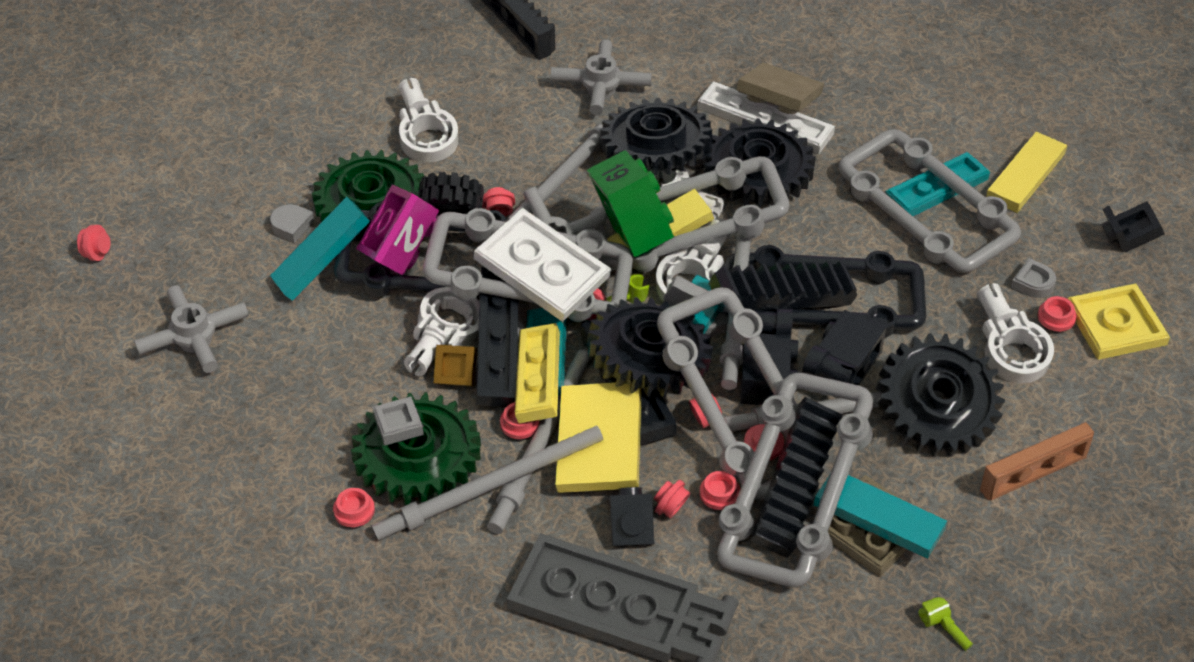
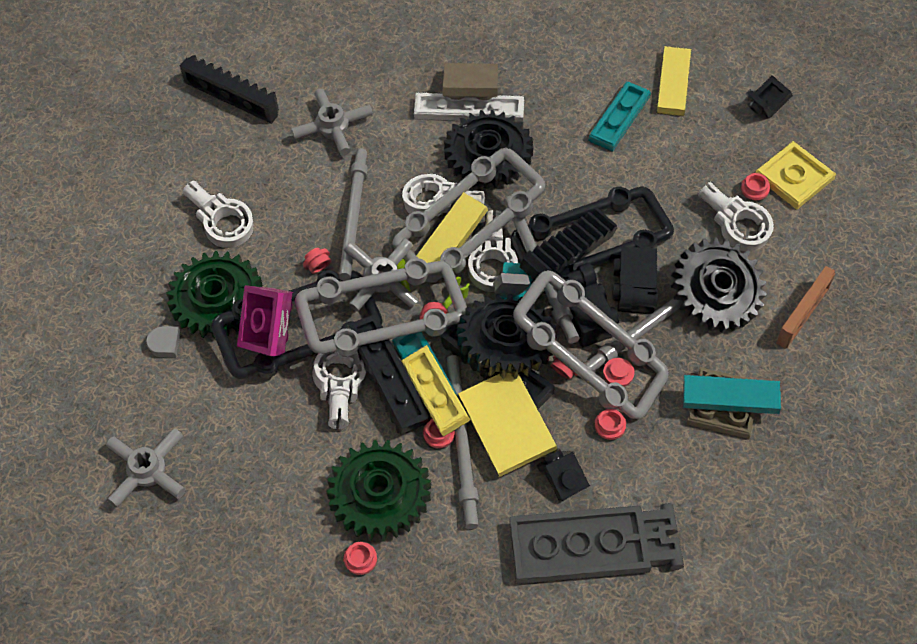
camera: 25 degrees left, 10 degrees up
coral plate [77,225,111,261] -> none
teal tile [270,197,370,301] -> none
light grey bar [371,425,604,540] -> none
light grey tile [372,396,424,446] -> none
black tyre [418,172,484,216] -> none
pearl gold plate [433,345,477,386] -> none
white tile [473,208,611,322] -> none
green brick [587,150,674,257] -> none
black gear [600,98,712,176] -> none
coral plate [653,479,691,519] -> none
light grey bar [717,373,873,587] -> none
black gear [749,397,843,558] -> none
light grey bar [838,129,1021,273] -> none
lime hand [918,597,973,651] -> none
light grey tile [1011,258,1056,298] -> none

